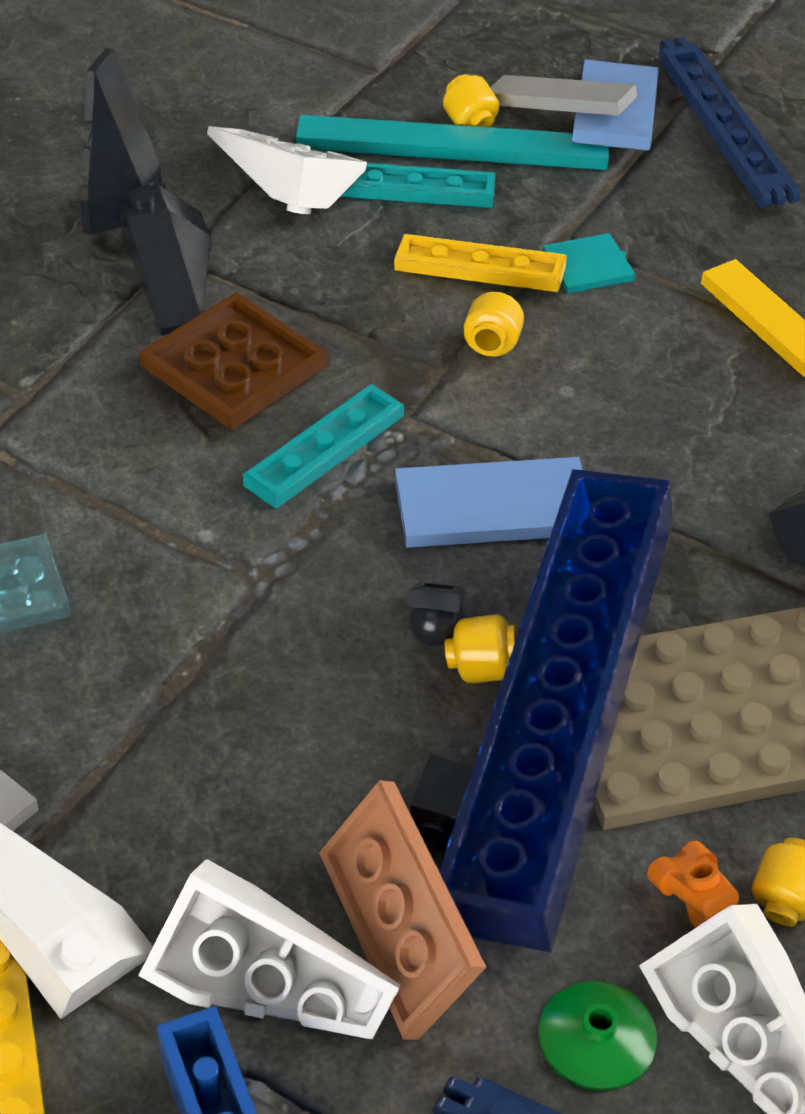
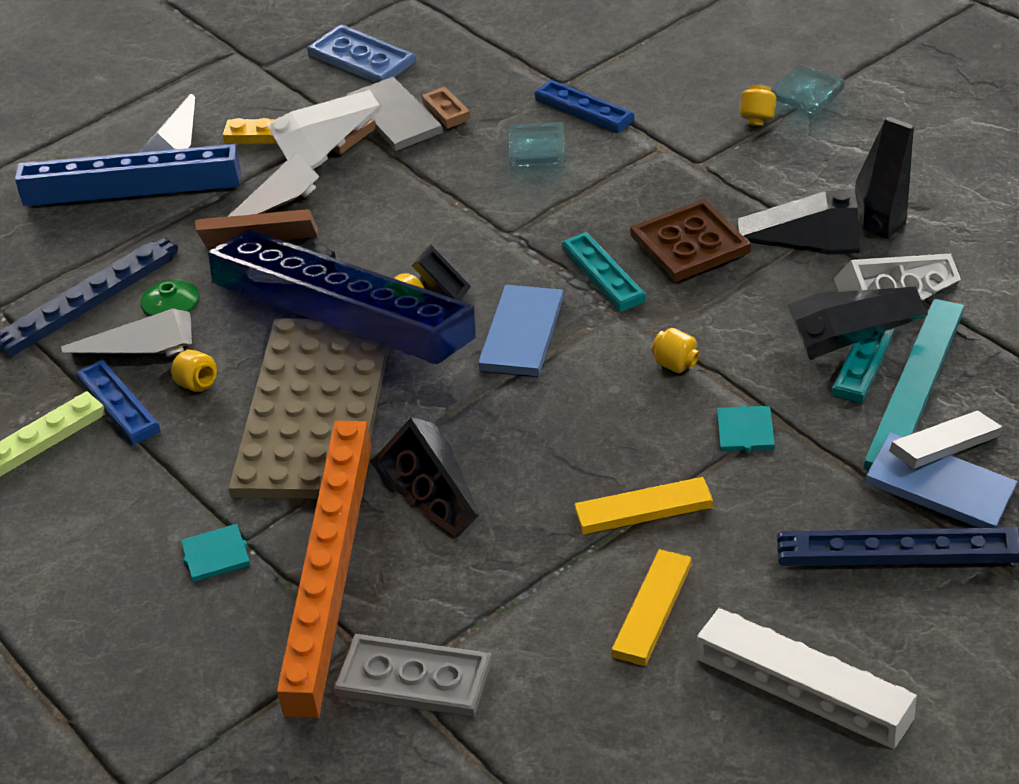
camera: 115 degrees right, 5 degrees down
yellow tile [394,234,567,292] -> none
yellow head [443,74,499,127] -> none
orange plate [647,841,739,927] -> none
none -> black wedge [788,287,928,360]

